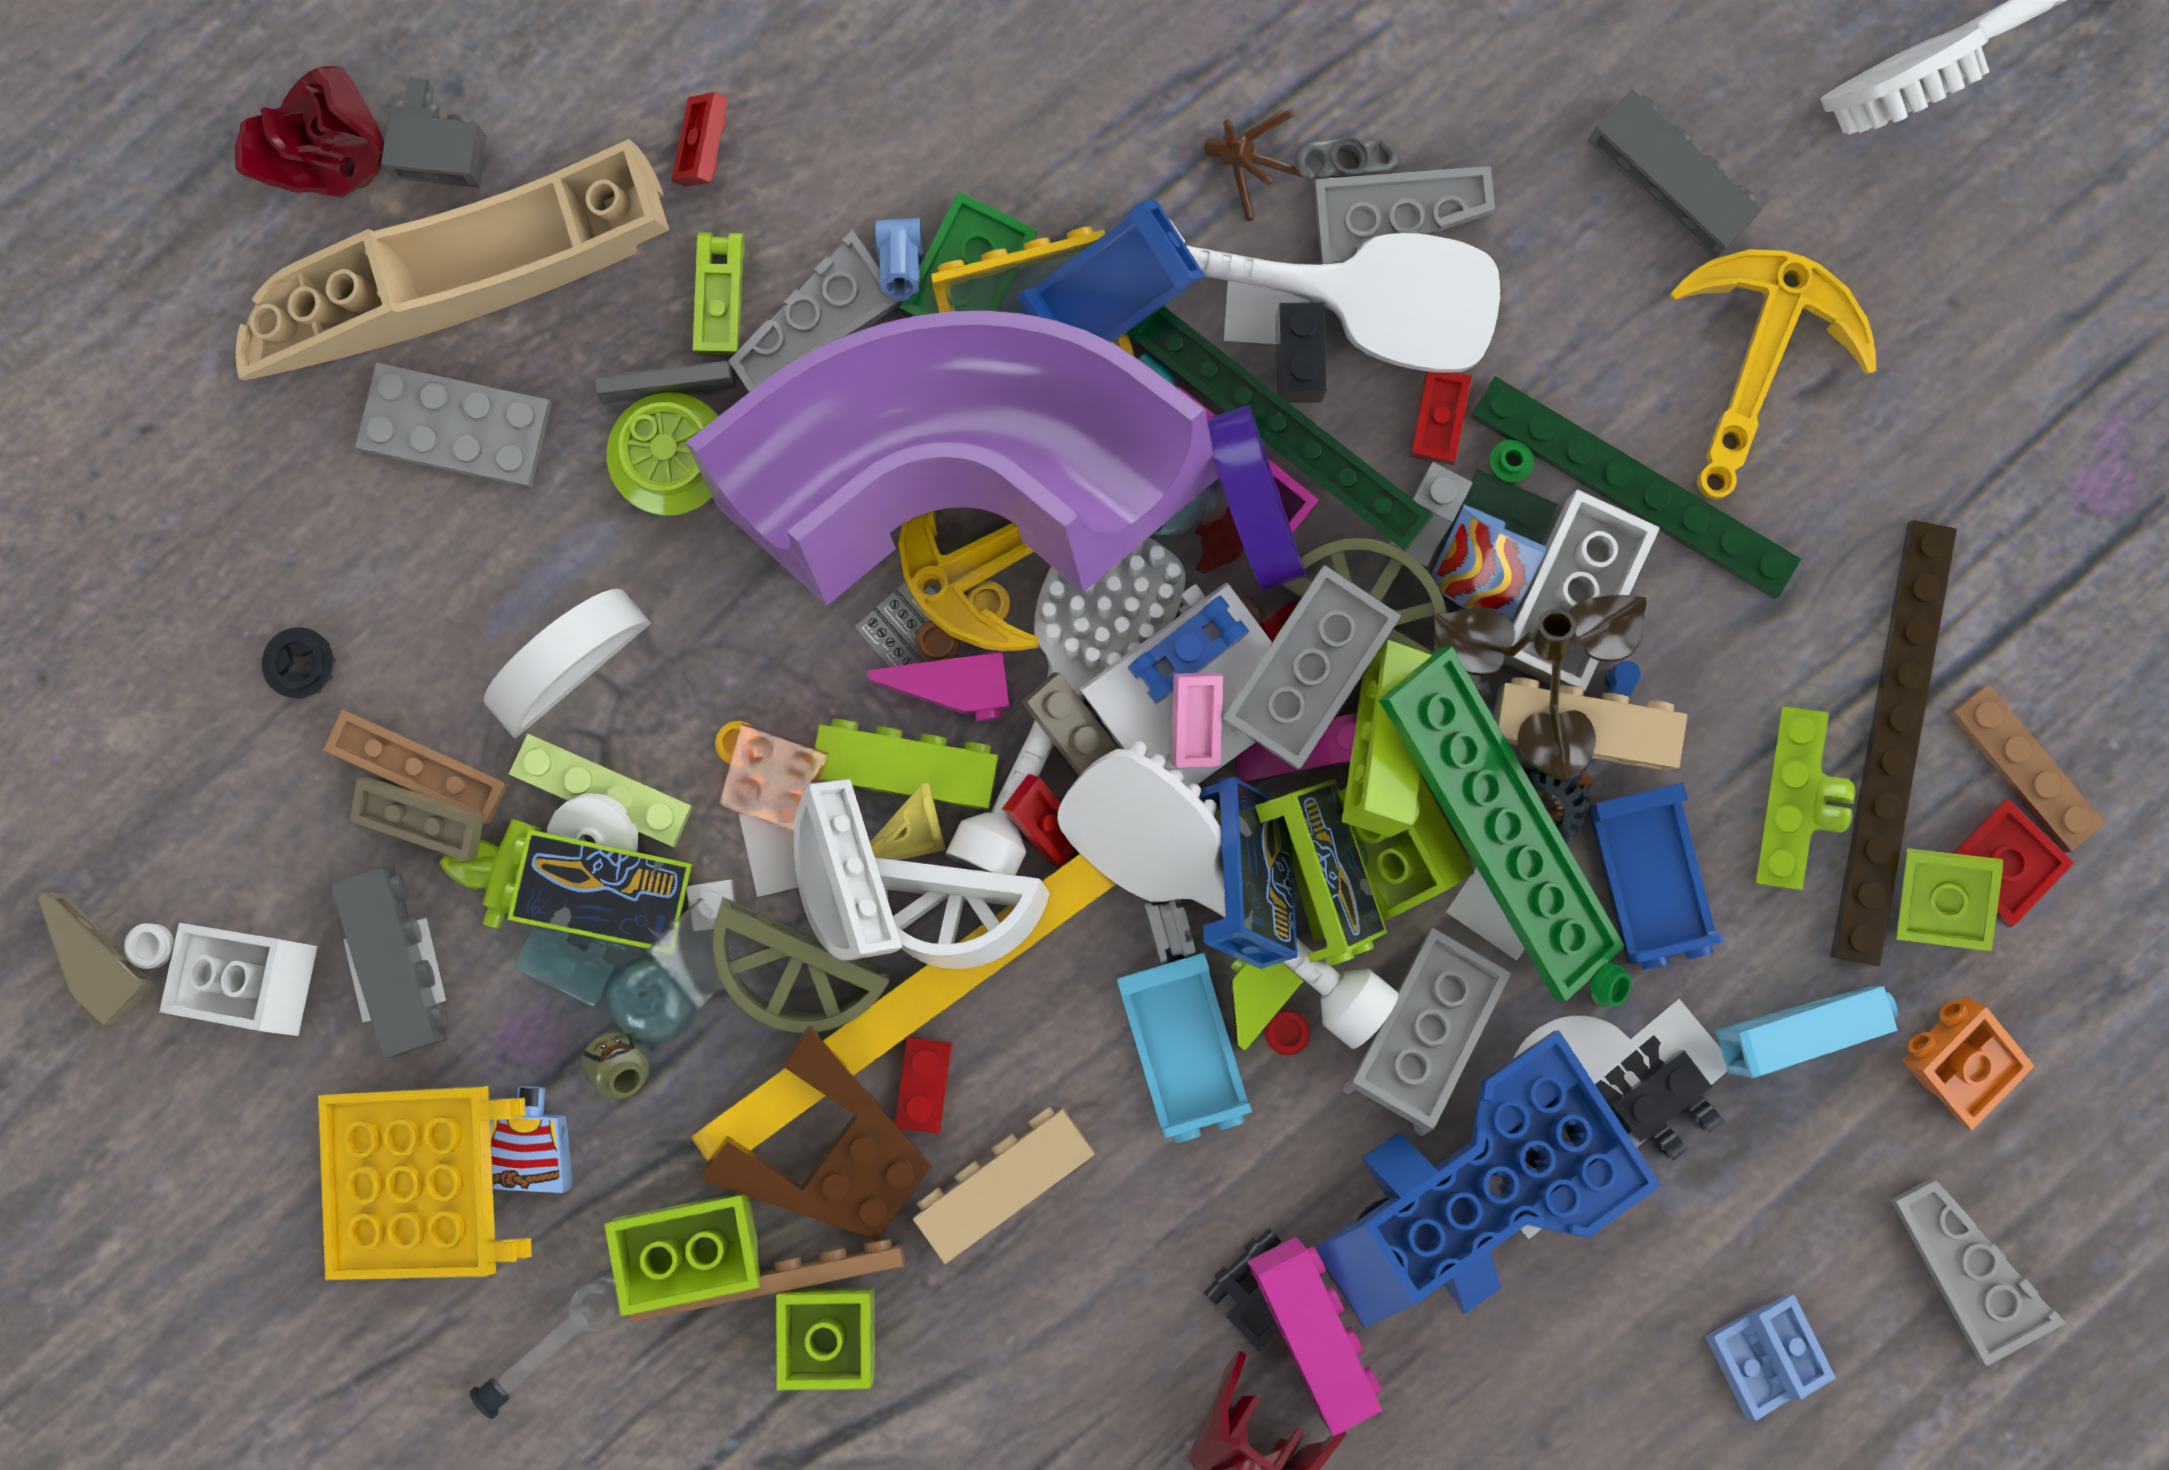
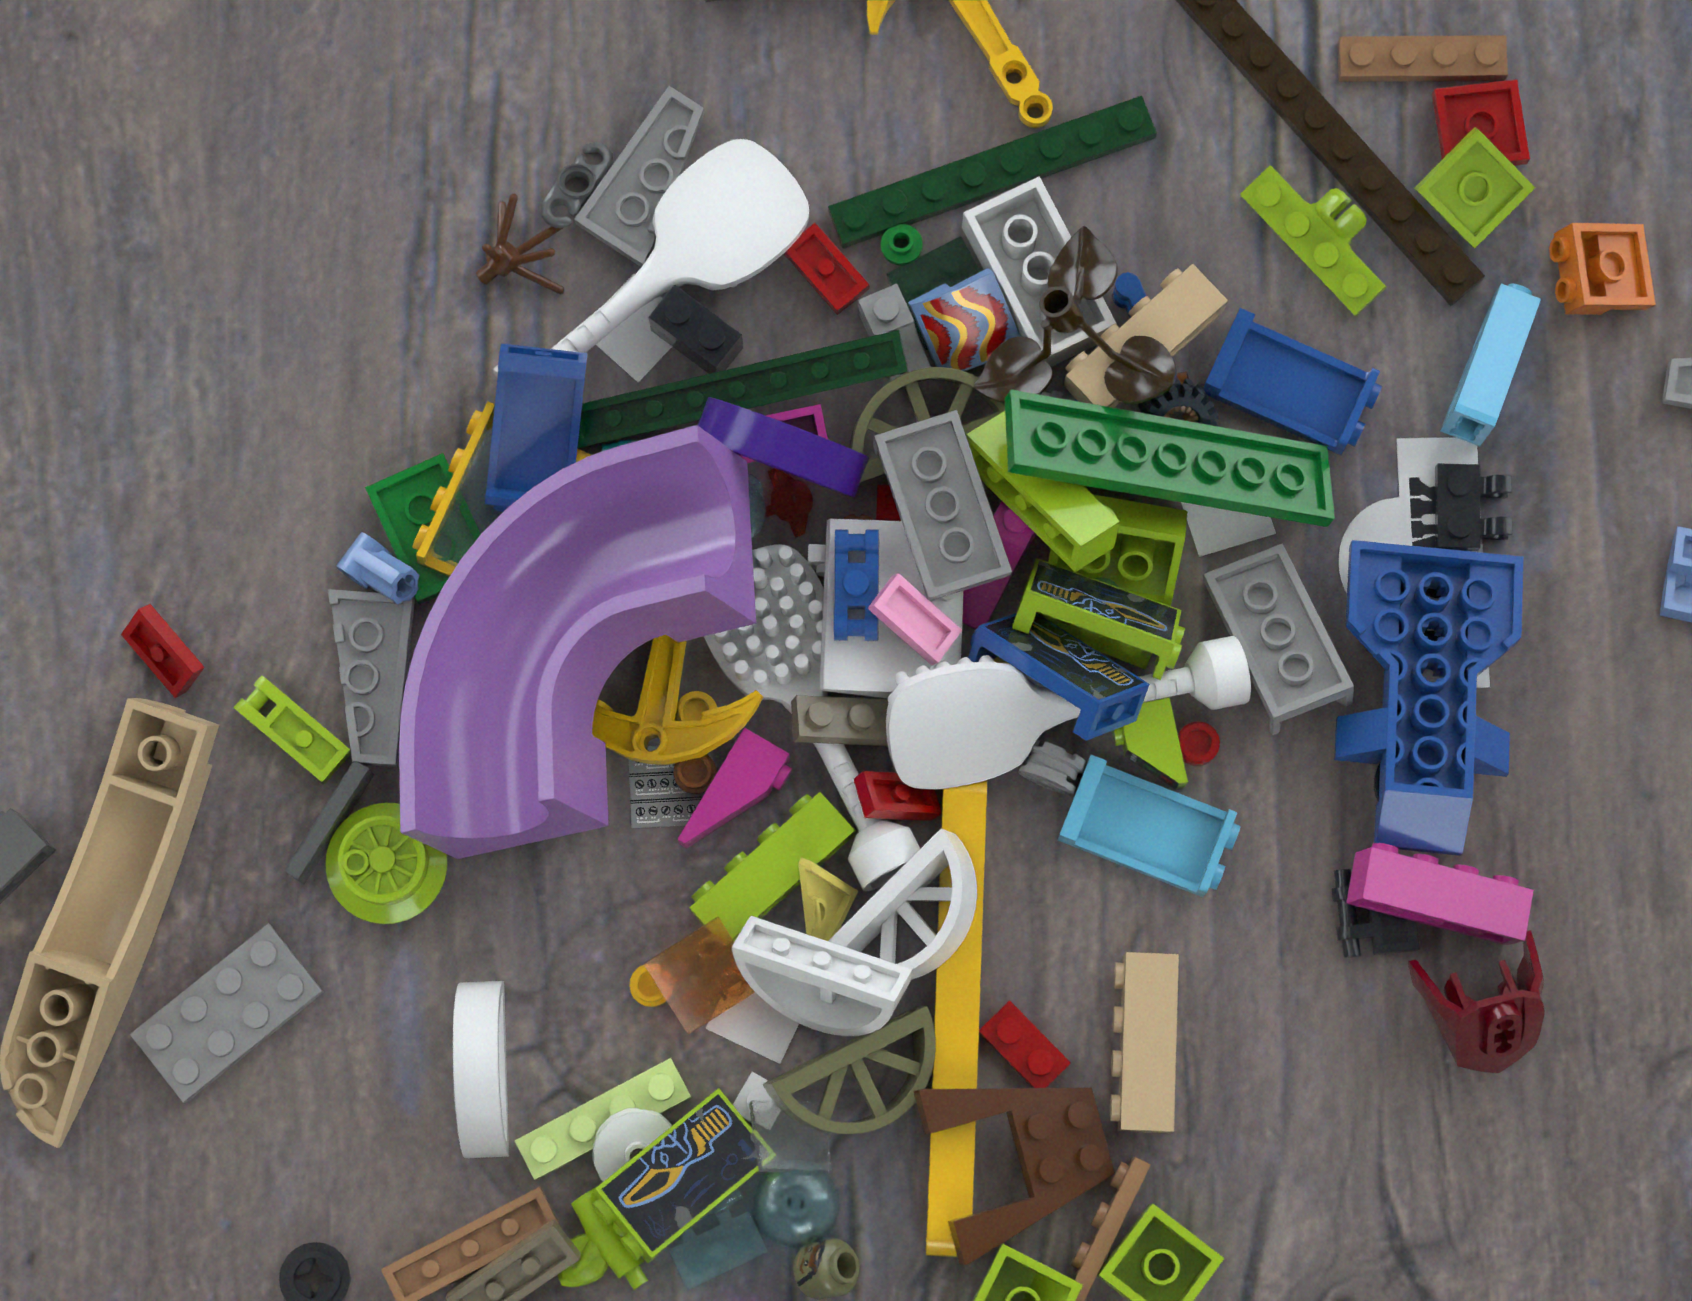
camera: 50 degrees left, 5 degrees down
green plate [1590,962,1632,1007] -> none

